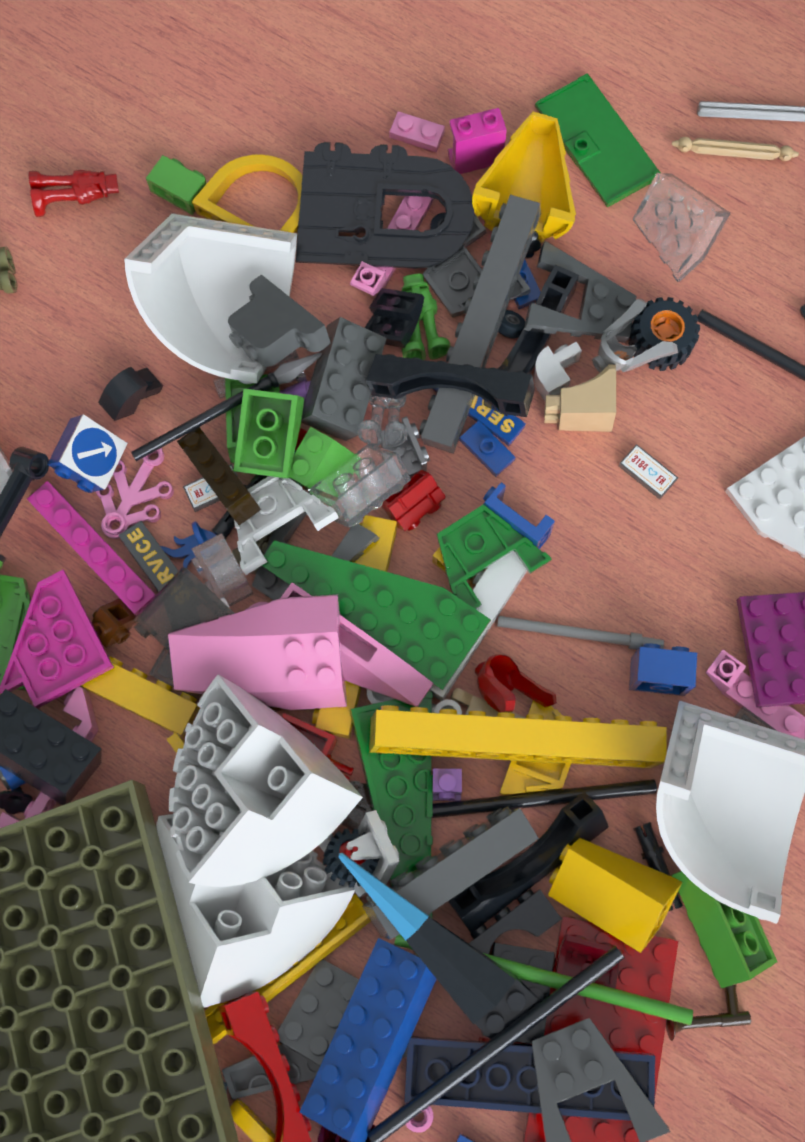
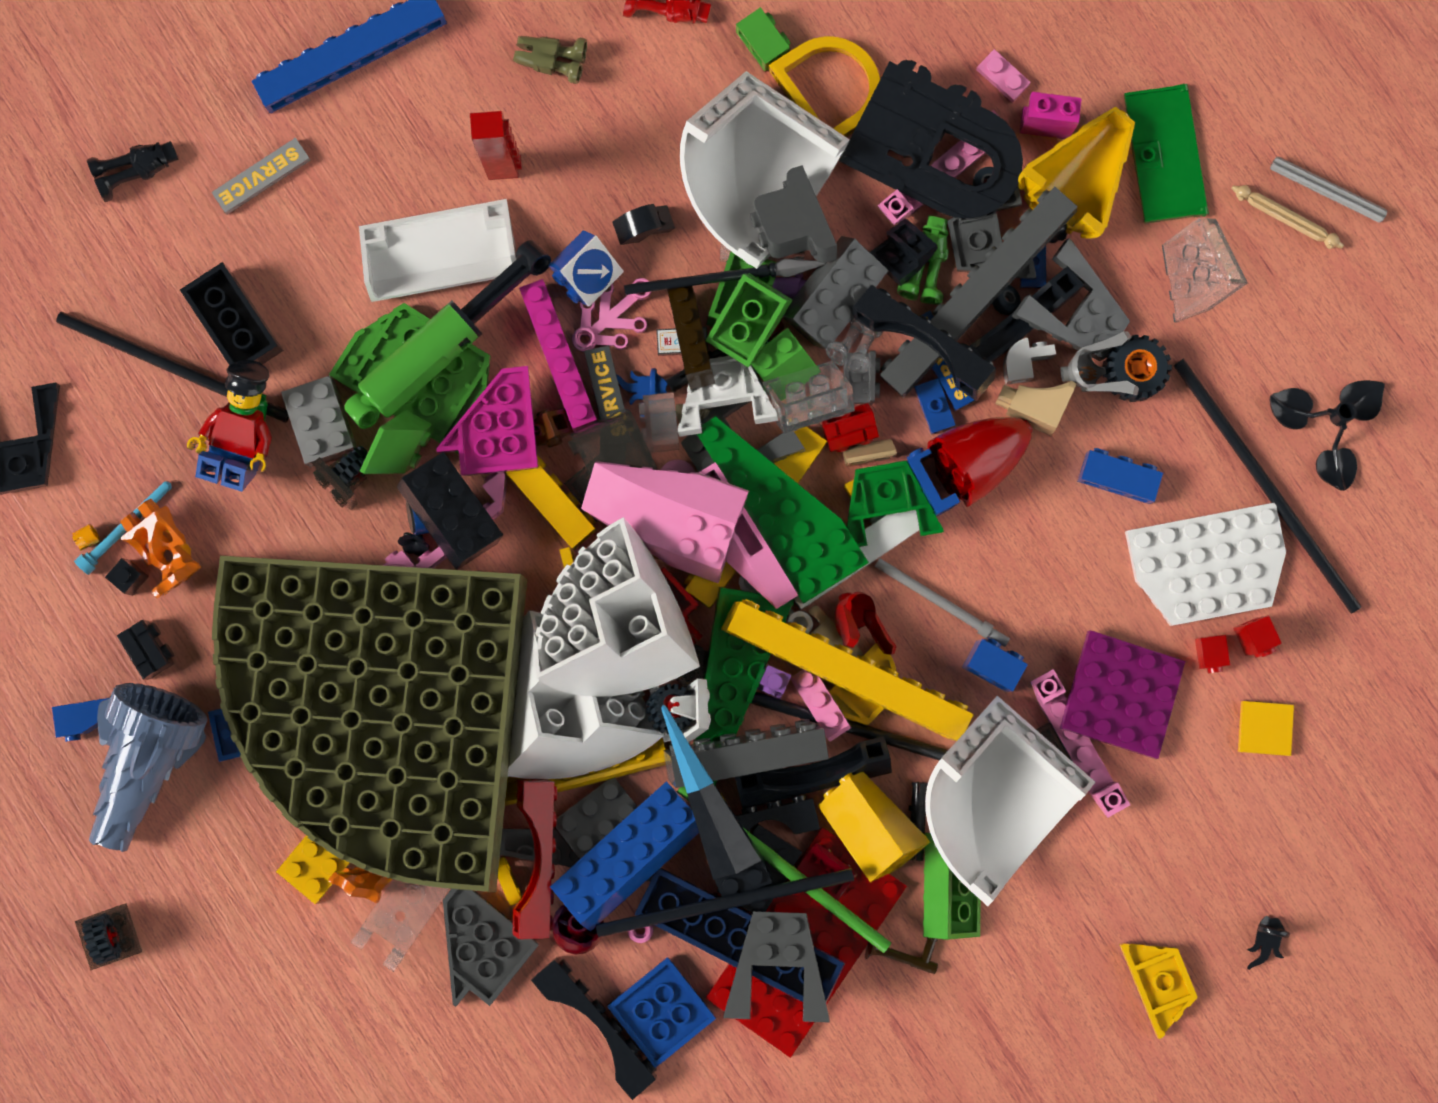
camera: 20 degrees right, 10 degrees up
tile [619,444,678,500] -> none
none -> bright pink plate [790,669,851,741]
none -> tan slope [843,439,897,466]
none -> red cylinder [927,417,1033,507]
none -> blue brick [1077,448,1163,504]

